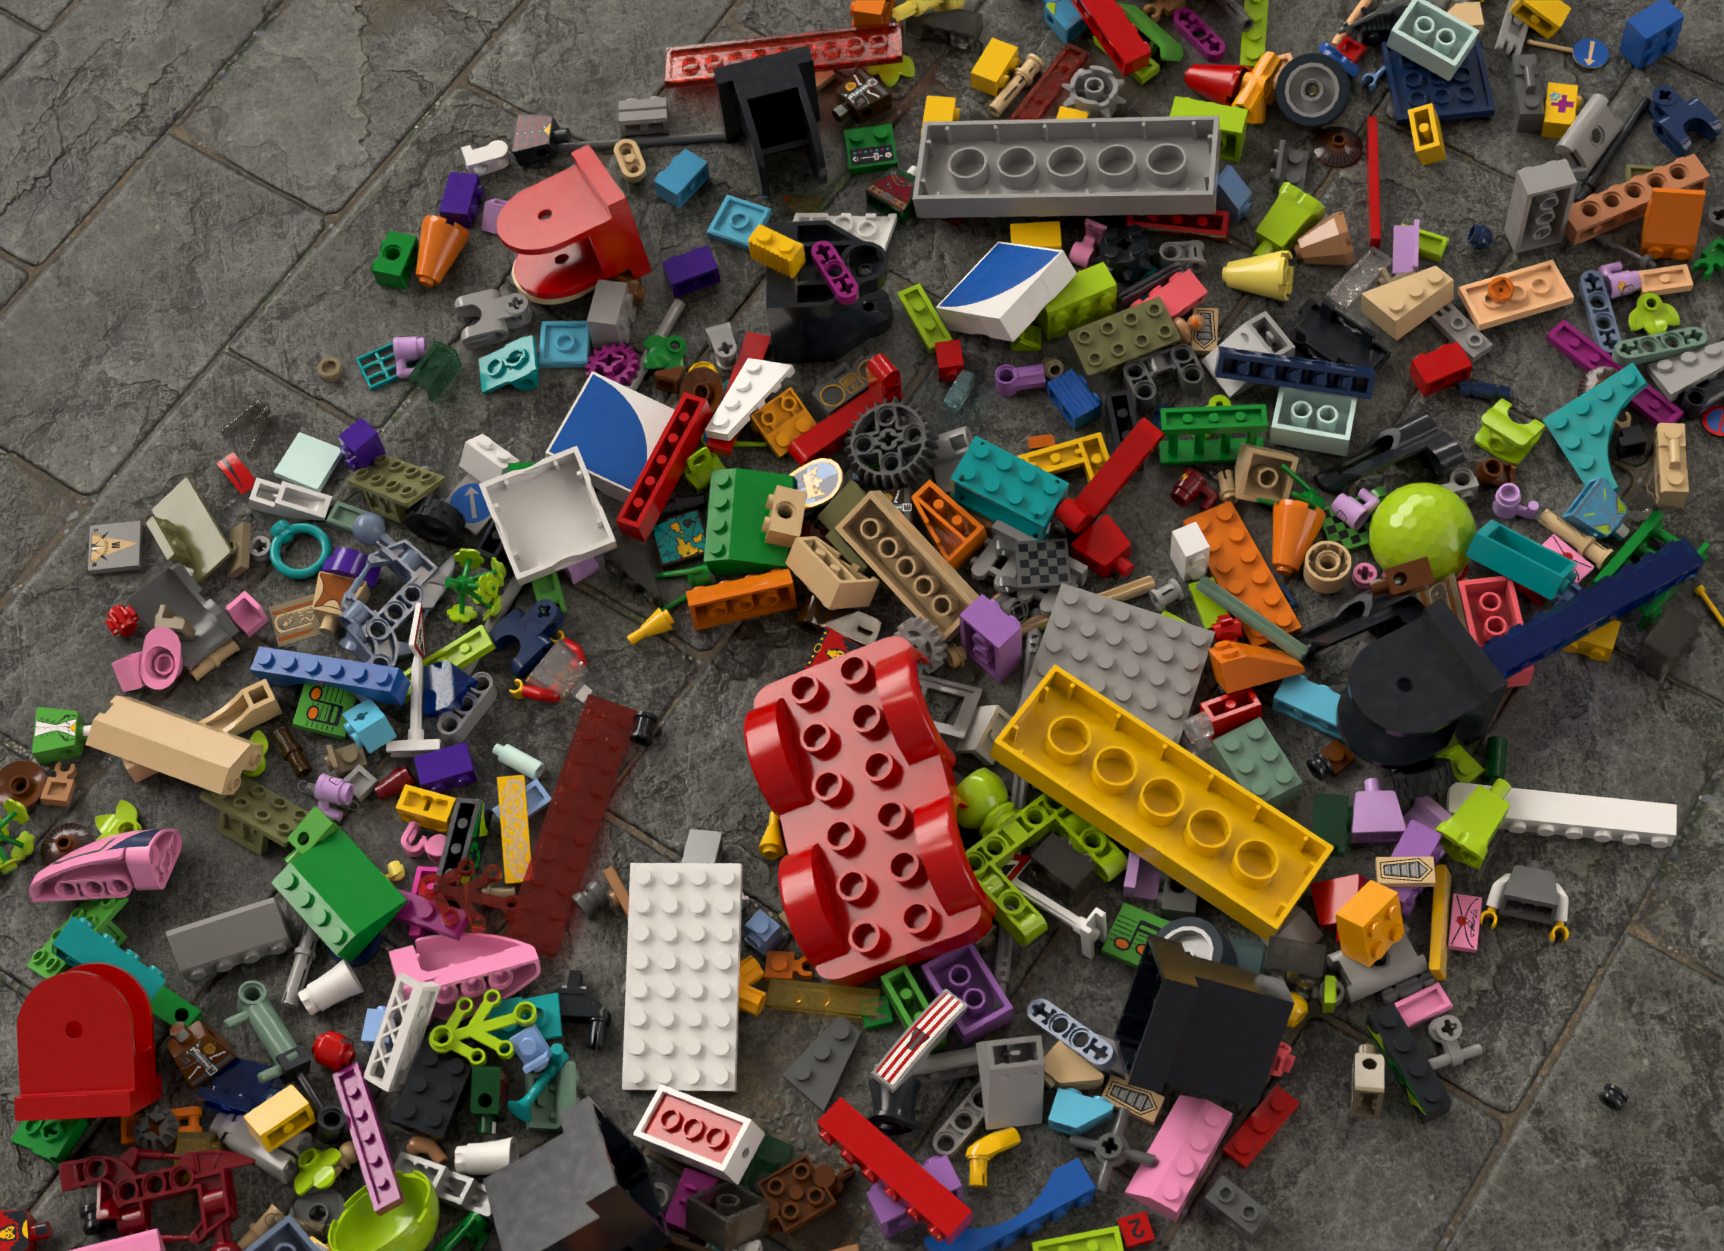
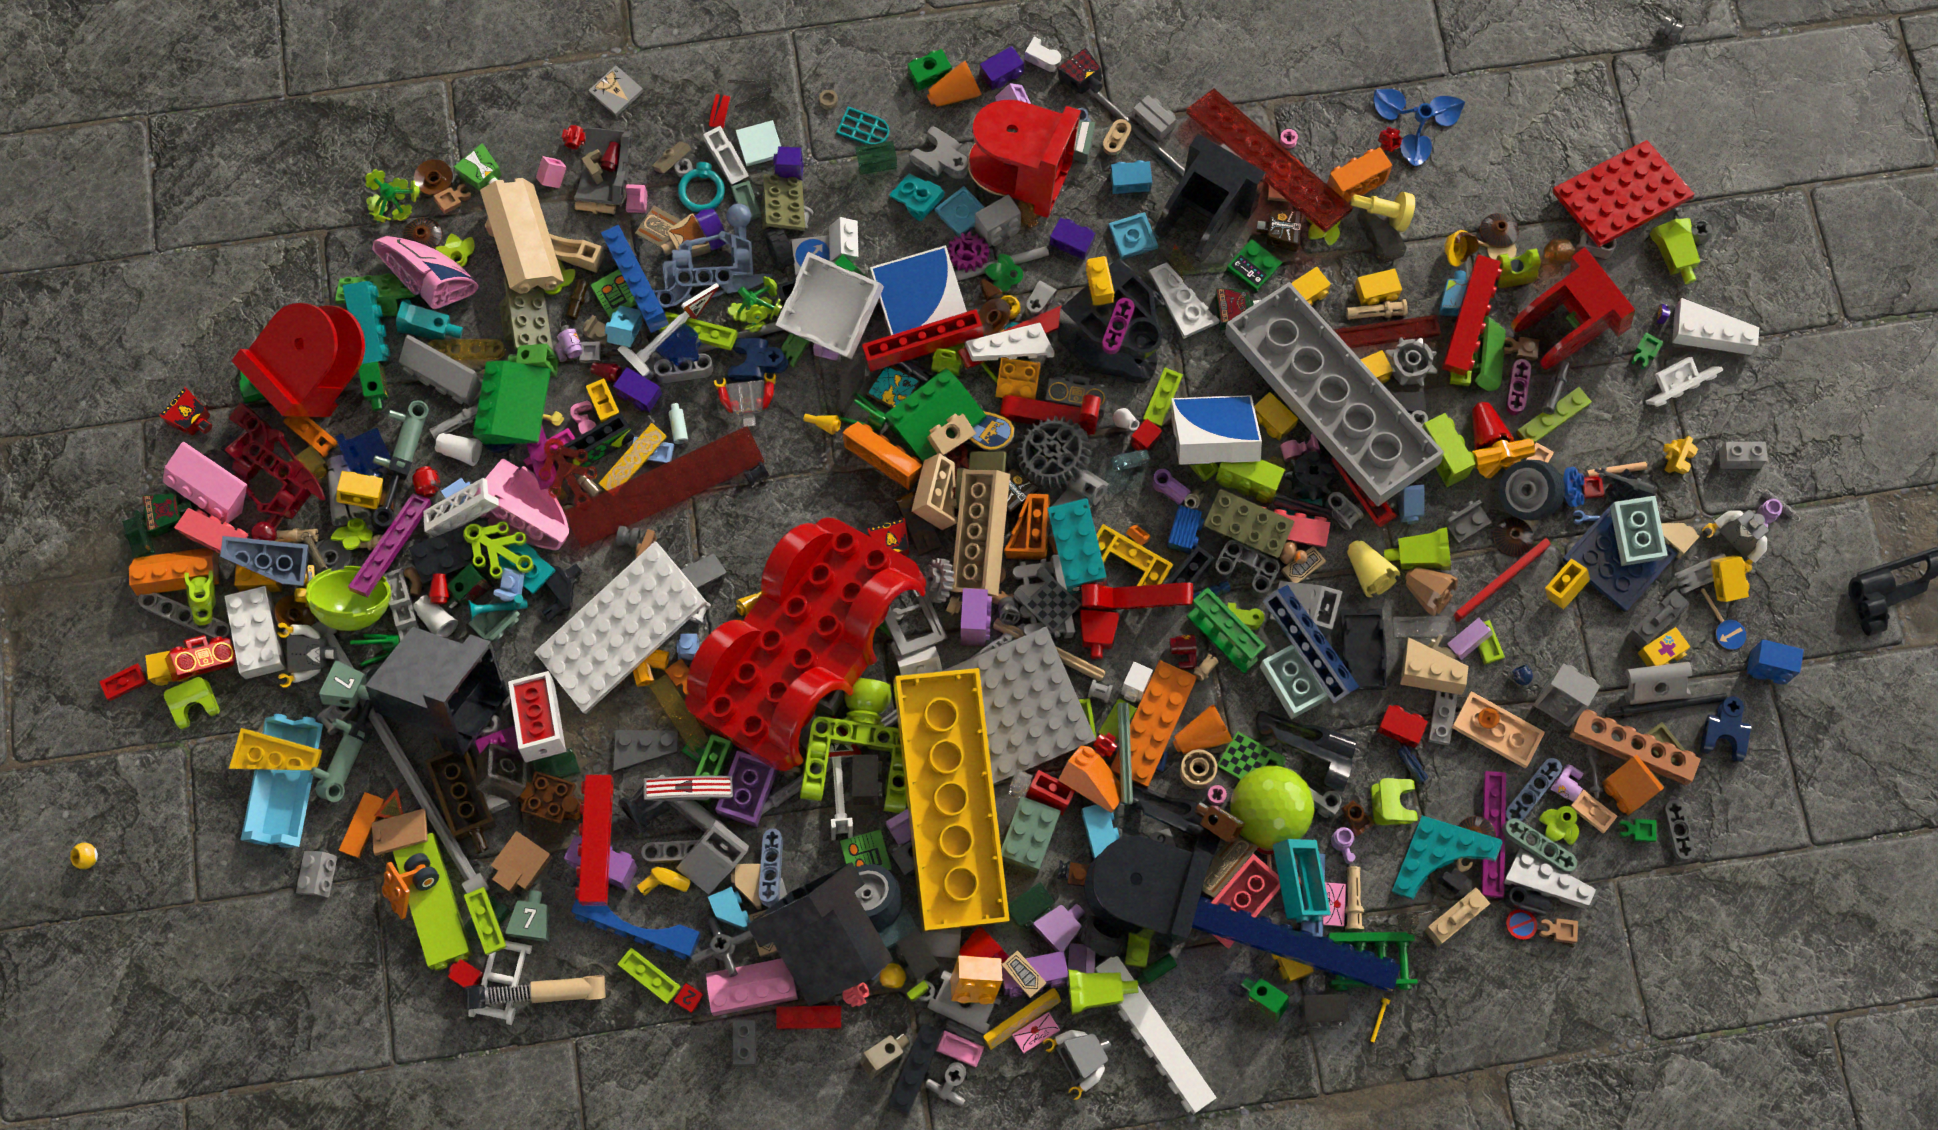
camera: 40 degrees right, 10 degrees up
dark grey gear [132,1105,179,1151] -> none
bright pink piece [140,627,183,690] -> none
bracket [146,478,233,585] -> none
reddish brown torso [167,1021,237,1090] -> none
lavender piece [393,336,427,379] -> none
tan slope [1235,443,1299,503] -> none
green plant [1256,464,1325,511] -> none
lavender piece [1331,488,1380,531] -> none
dark azure torso [1561,476,1630,541] -> none
none -> teal piece [396,299,463,343]
none -> clear yellow beam [427,339,505,360]
none -> red cone [428,574,449,604]
none -> dark red cone [600,142,621,172]
none -> white cone [1113,408,1139,431]
none -> green torso [1240,977,1289,1023]
none -> bright pink bush [1280,129,1298,149]

